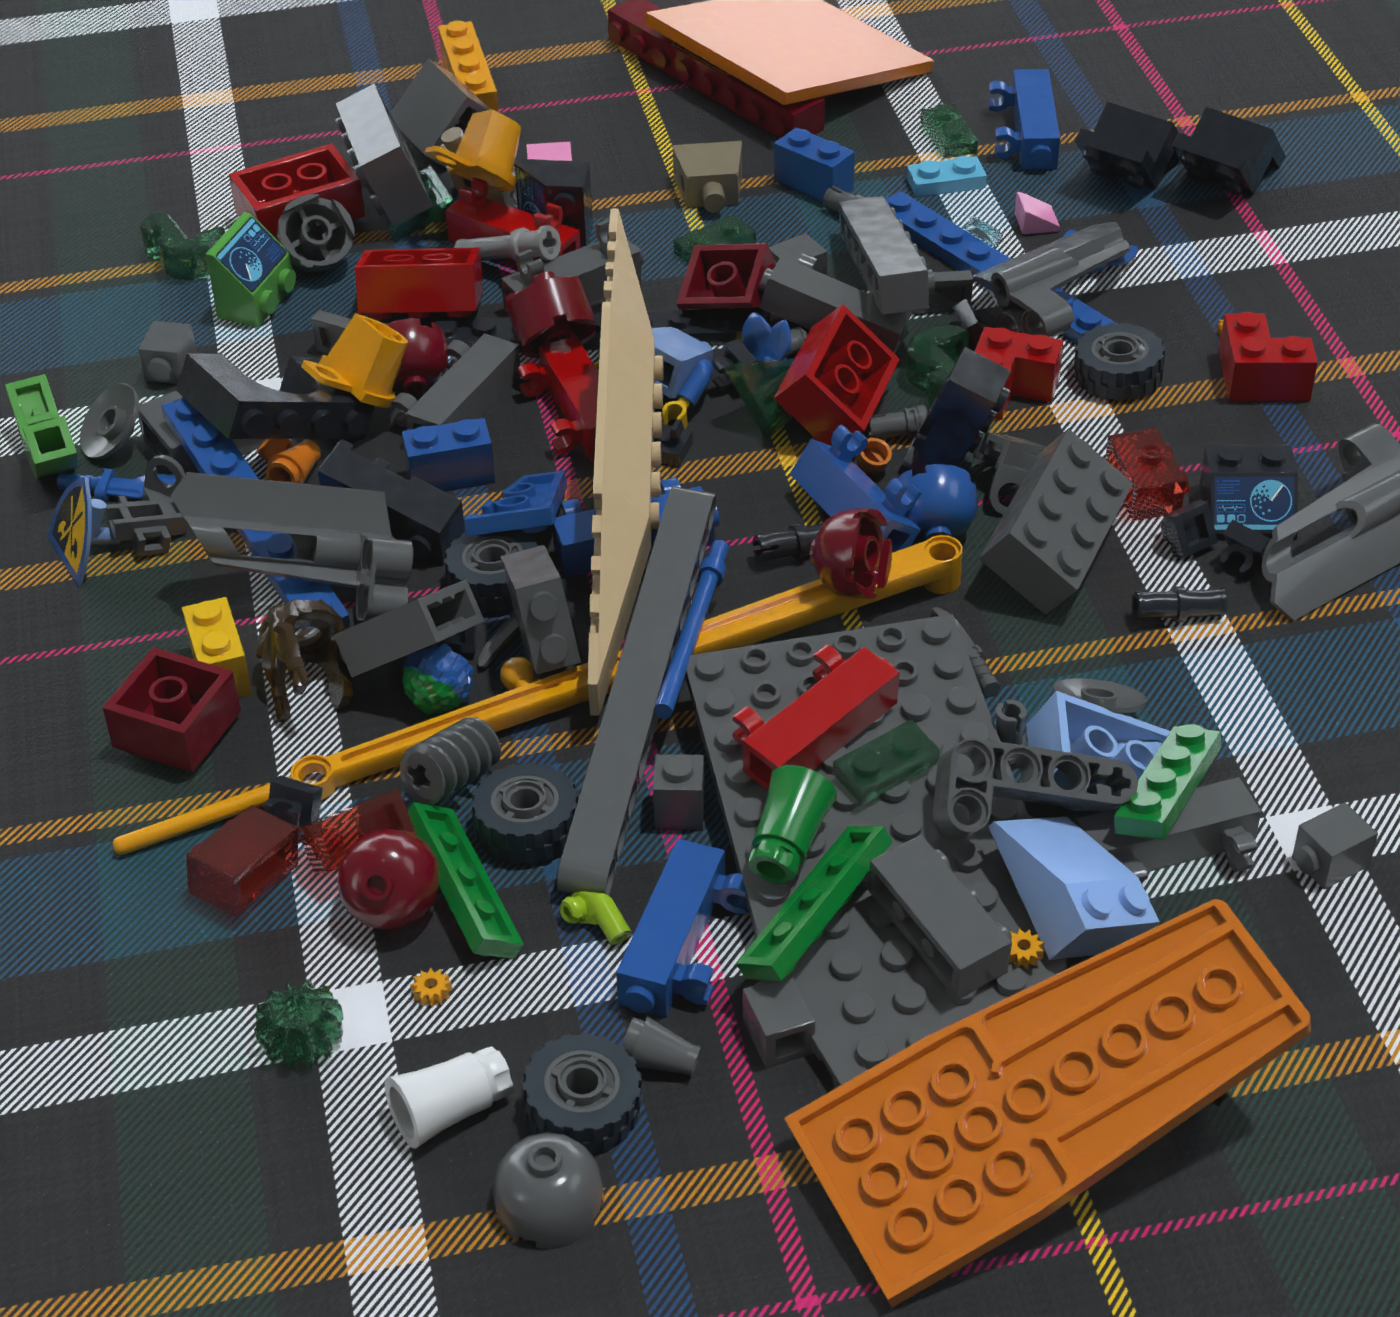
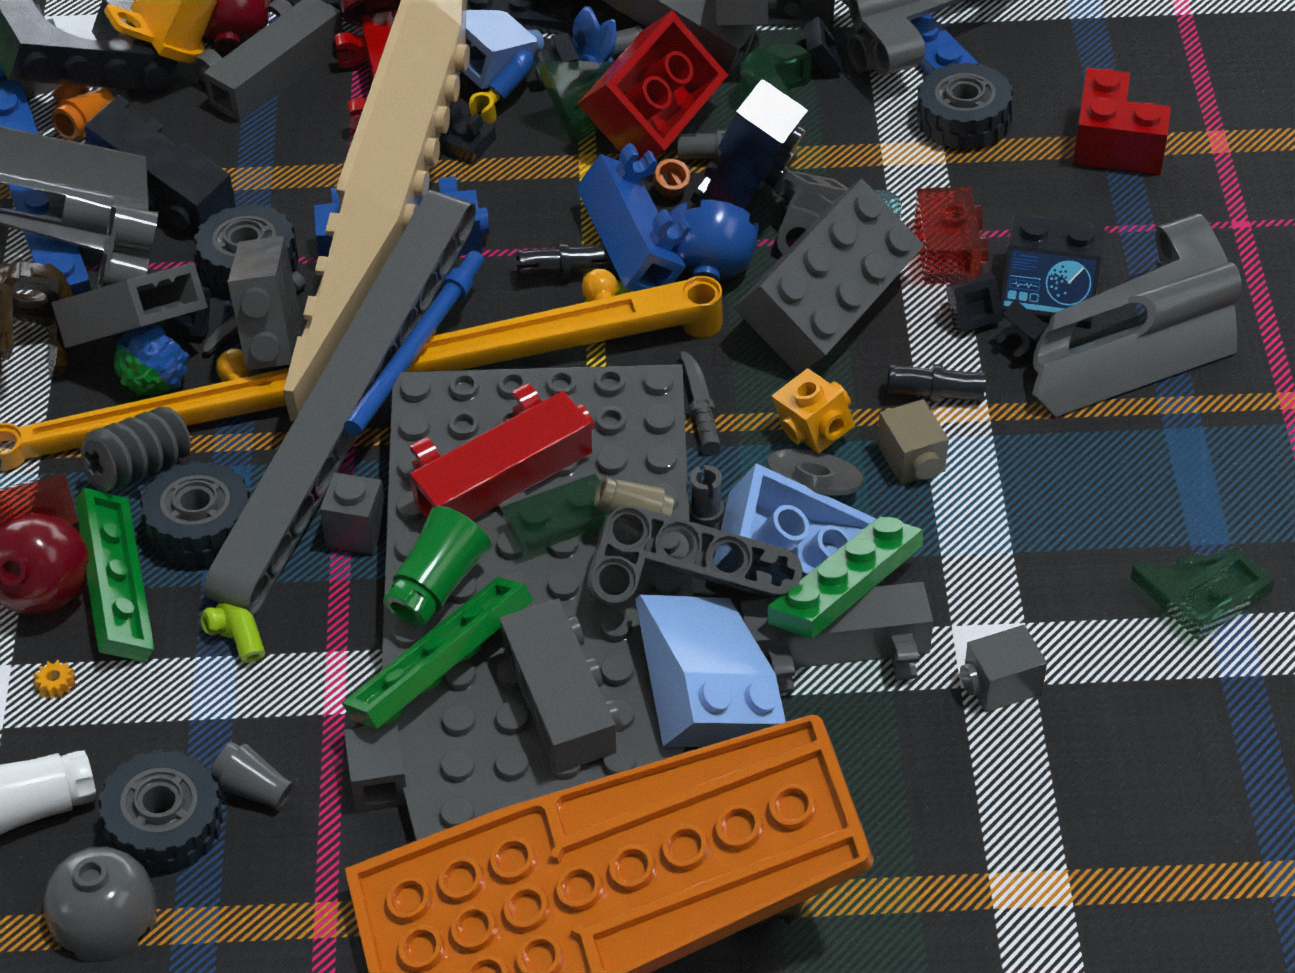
camera: 10 degrees right, 5 degrees up
blue brick [402,418,495,491] -> none
blue wing [464,470,567,536] -> none
blue brick [616,839,748,1018] -> none
dark red cylinder [810,508,892,599] -> none
red brick [975,327,1064,420] -> none
light orange piece [1009,928,1044,970] -> none
none -> dark tan cone [594,477,674,532]
none -> light orange brick [771,368,855,454]
none -> dark tan brick [877,399,949,485]

